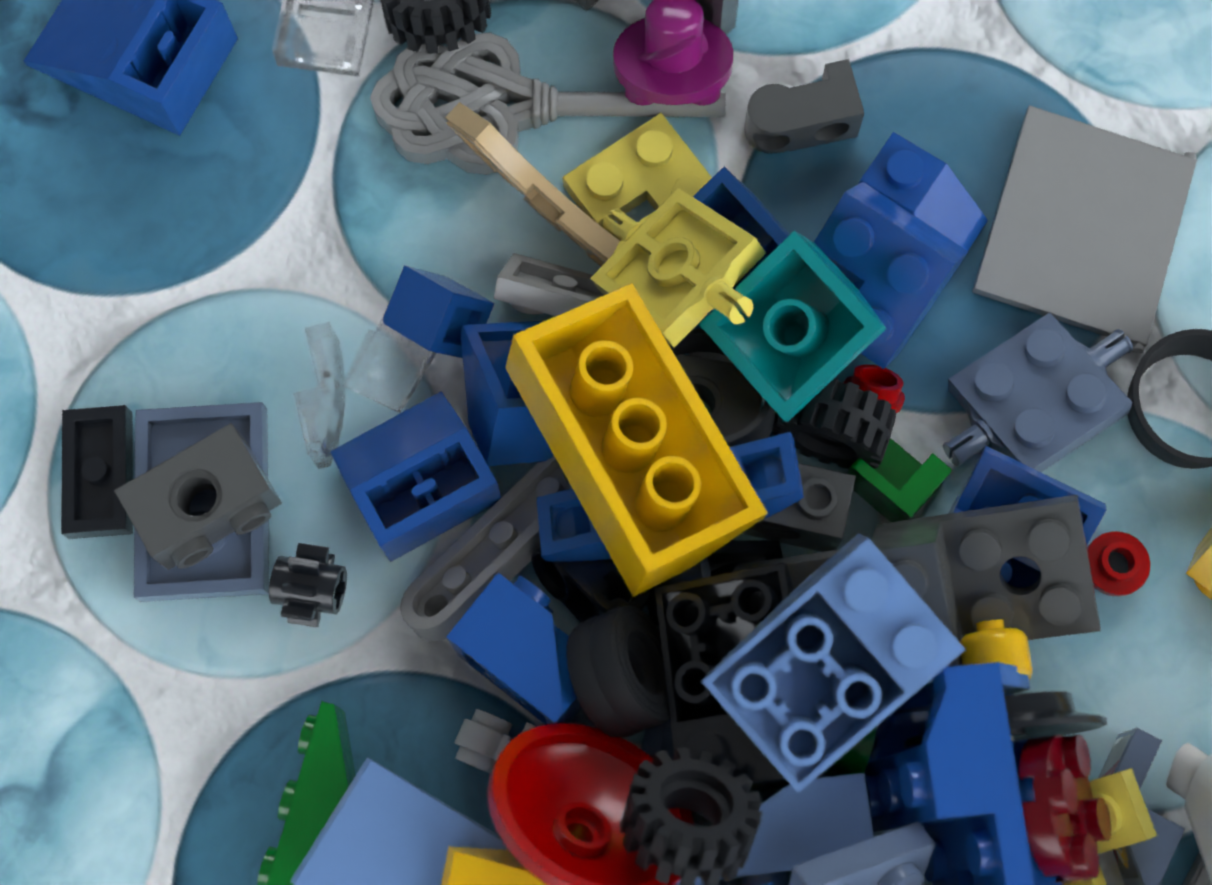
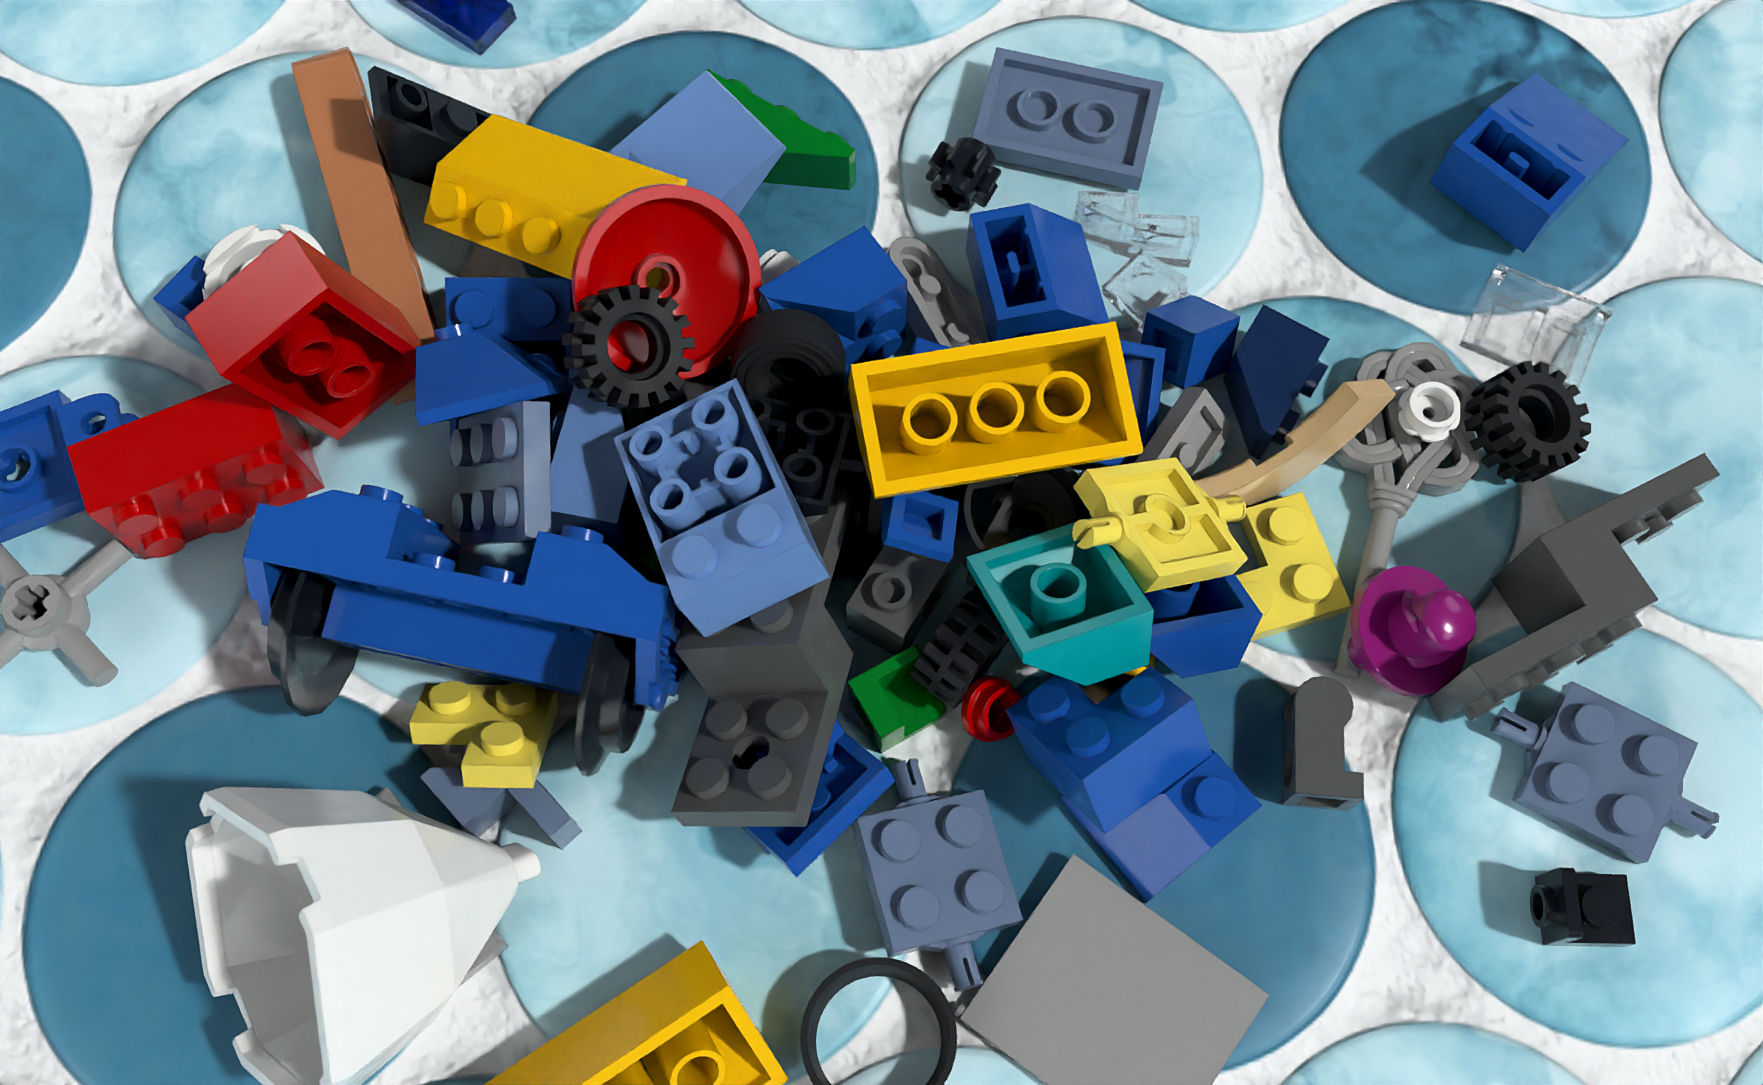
camera: 105 degrees right, 5 degrees down
black plate [61,405,133,539] -> none
dark grey brick [114,423,282,570] -> none
yellow piece [959,619,1033,680] -> none
dark red plate [1019,734,1111,883] -> none
red plate [1087,531,1151,597] -> none
none -> dark blue slope [1223,304,1330,460]
none -> white plate [1398,382,1461,443]

